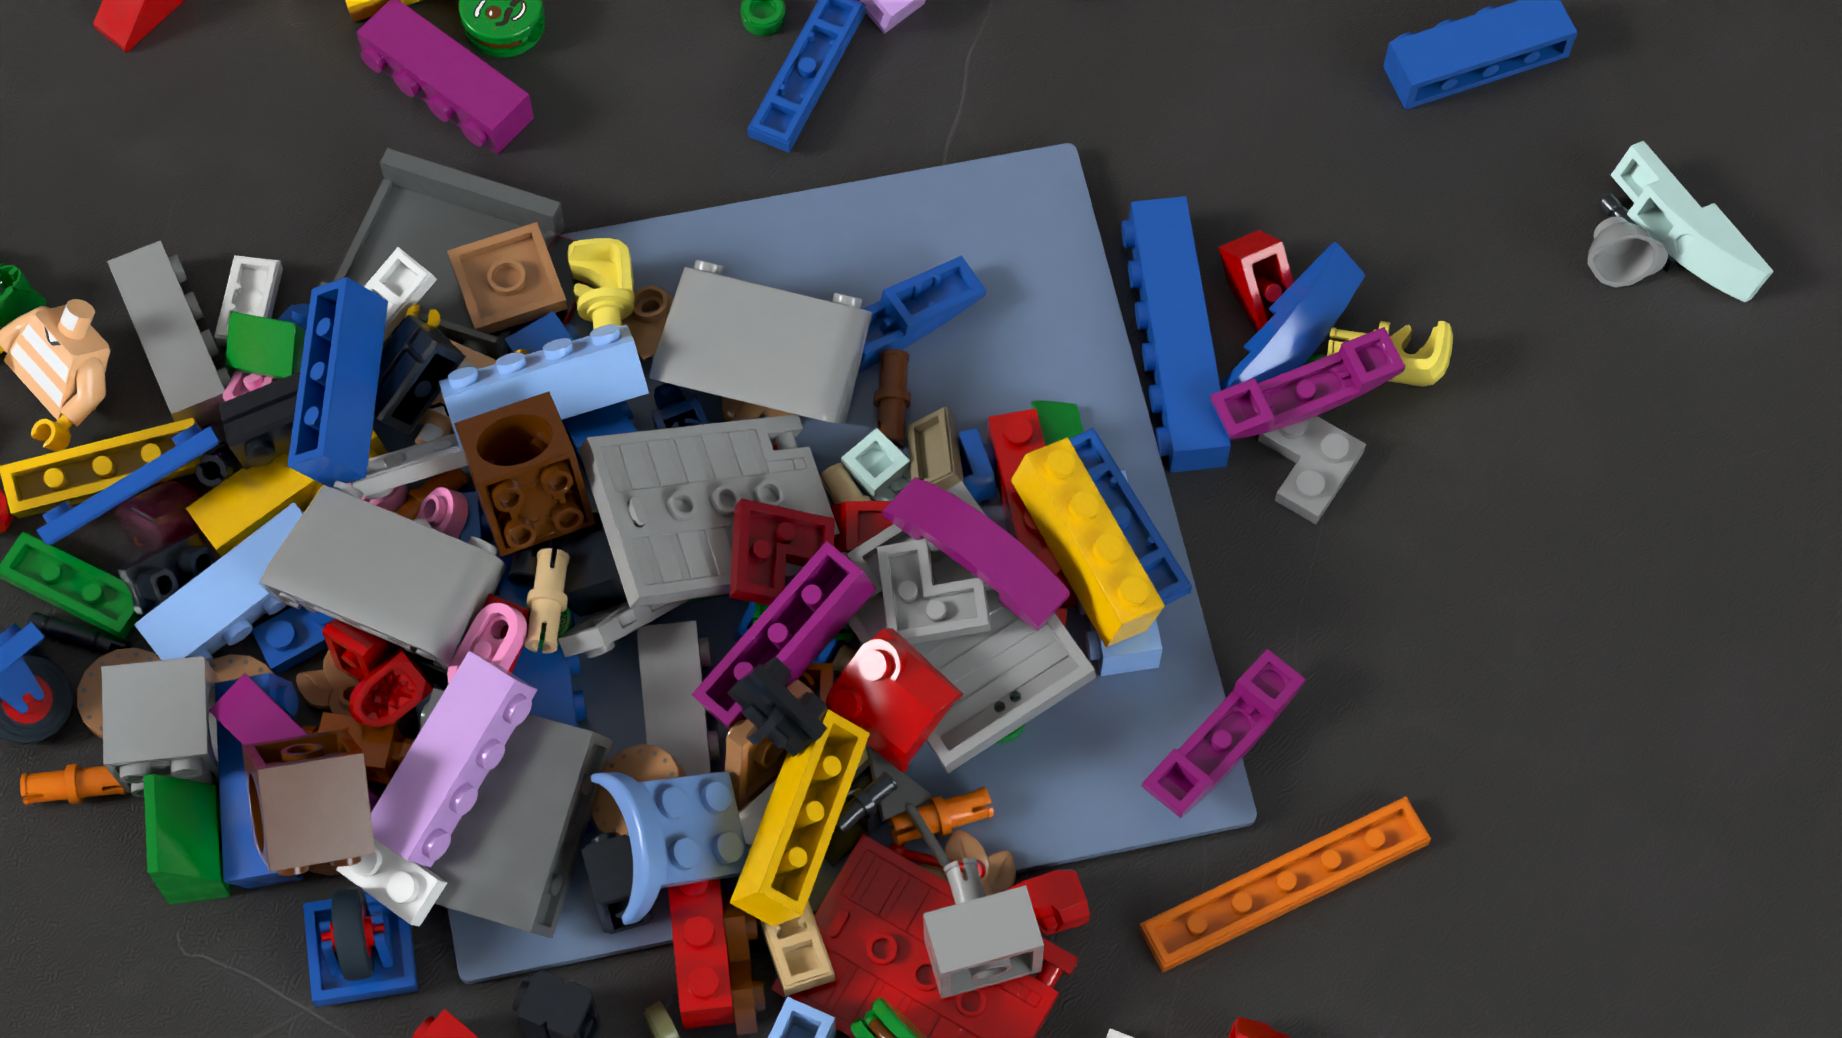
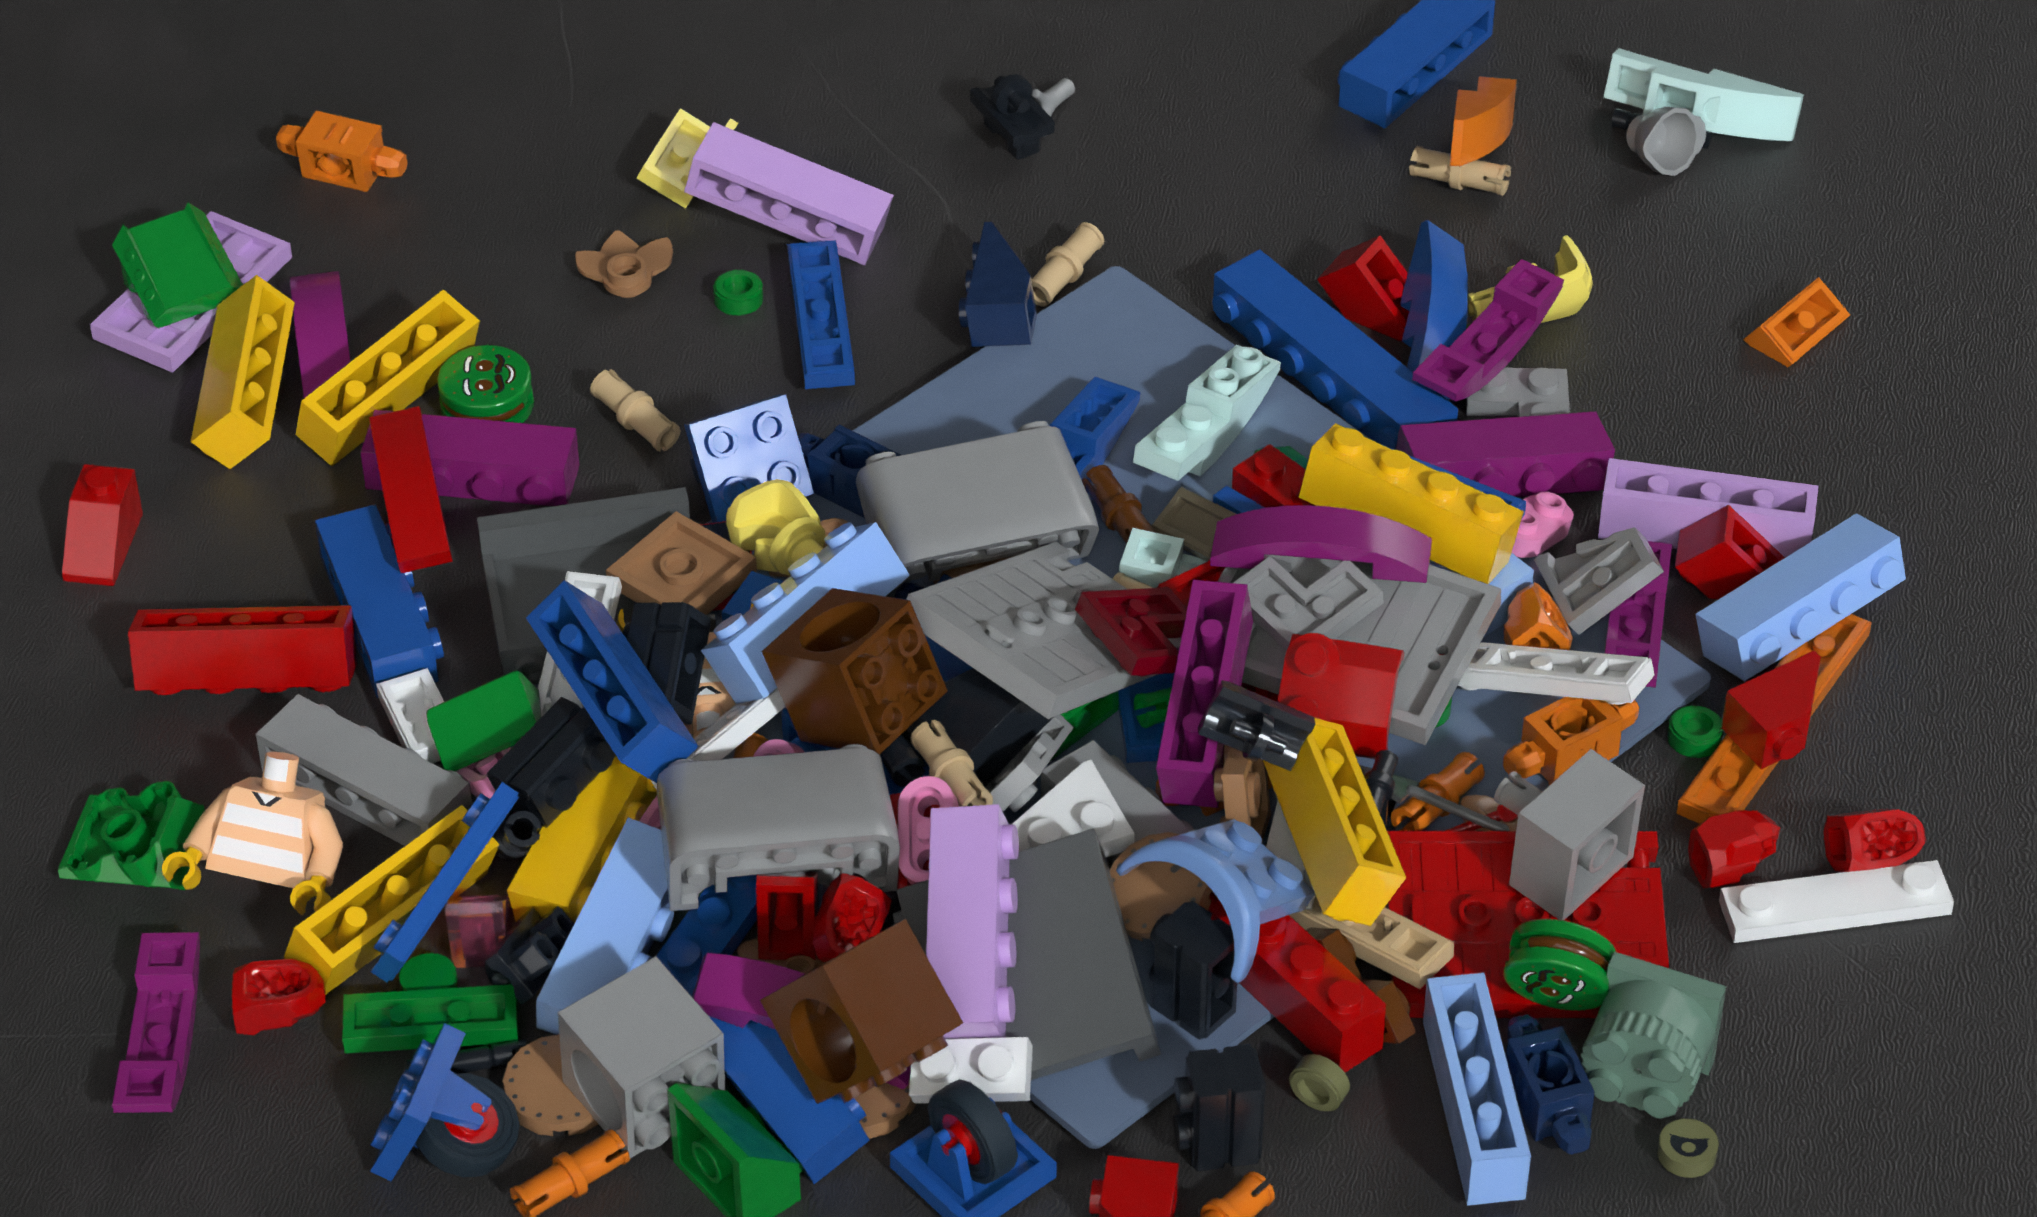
camera: 30 degrees left, 20 degrees down
none -> red brick [128,605,357,695]
none -> blue brick [315,504,444,698]
none -> red slope [369,406,453,573]
none -> green tile [399,953,458,991]
none -> tan pin [590,369,680,452]
none -> plate [684,394,814,523]
none -> dark blue piece [798,424,901,518]
none -> dark blue slope [959,222,1037,347]
none -> white wing [1012,760,1134,857]
none -> tan pin [1031,222,1104,307]
none -> light aqua slope [1133,345,1281,481]
none -> magenta brick [1396,411,1615,497]
none -> tan pin [1409,146,1511,196]
none -> orange slope [1450,77,1517,167]
none -> white plate [1458,642,1654,705]
none -> orange piece [1503,697,1639,785]
none -> orange rock [1504,582,1573,650]
none -> bright pink plate [1512,492,1574,558]
none -> light grey wing [1534,527,1664,635]
none -> lavender brick [1598,458,1819,558]
none -> green tile [1667,706,1723,758]
none -> red slope [1675,505,1785,600]
none -> red rock [1688,810,1780,889]
none -> light blue brick [1695,513,1906,681]
none -> red slope [1721,650,1821,769]
none -> orange slope [1743,277,1850,367]

